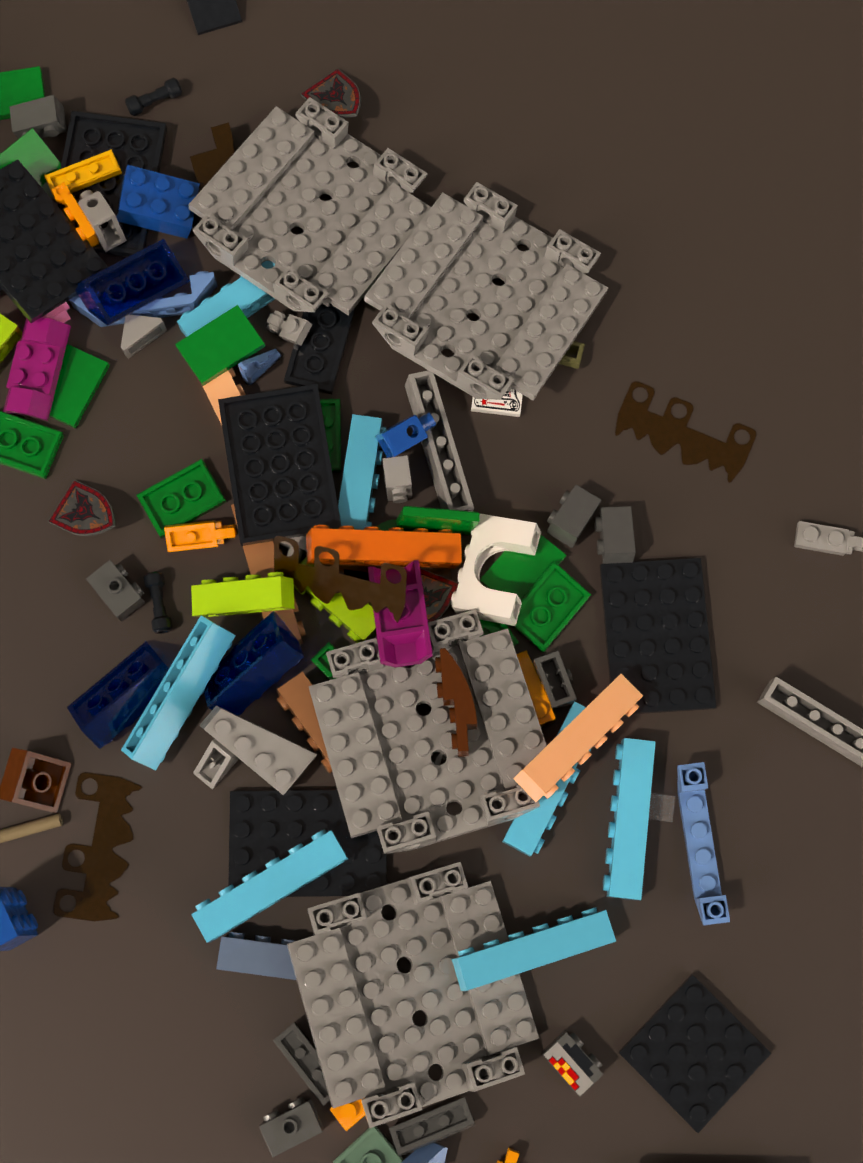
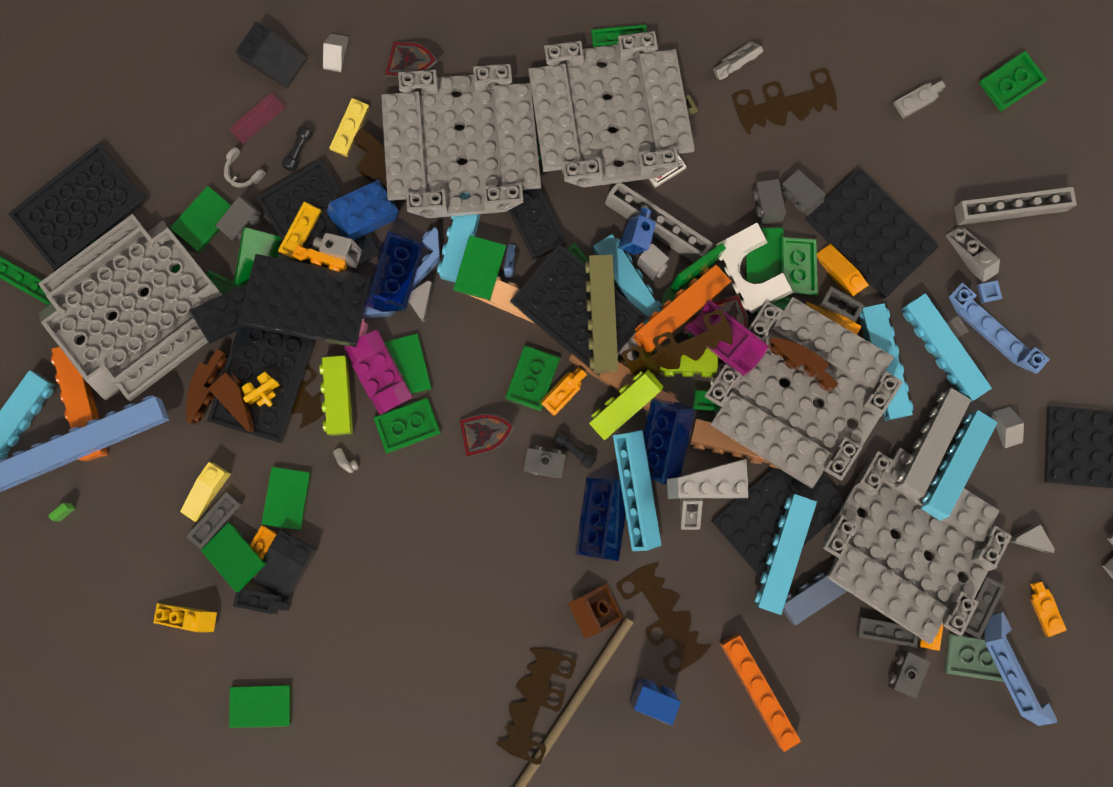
camera: 45 degrees left, 5 degrees up
light grey plate [266,311,312,346] -> none
light nougat brick [513,674,643,802] -> none
brick [541,1030,604,1097] -> none
none -> light grey piece [223,147,266,189]
none -> clear pink tile [229,93,285,144]
none -> slope [323,33,349,73]
none -> light yellow plate [329,98,370,157]
none -> olive brick [585,255,618,374]
none -> green tile [591,24,647,48]
none -> light grey hinge [713,41,763,80]
none -> orange brick [720,634,801,752]
none -> light orange slope [817,244,869,298]
none -> light grey brick [896,388,971,500]
none -> light grey slope [946,225,1000,283]
none -> medium blue plate [977,280,1002,304]
none -> light grey slope [991,407,1024,449]
none -> light grey slope [1009,525,1055,553]

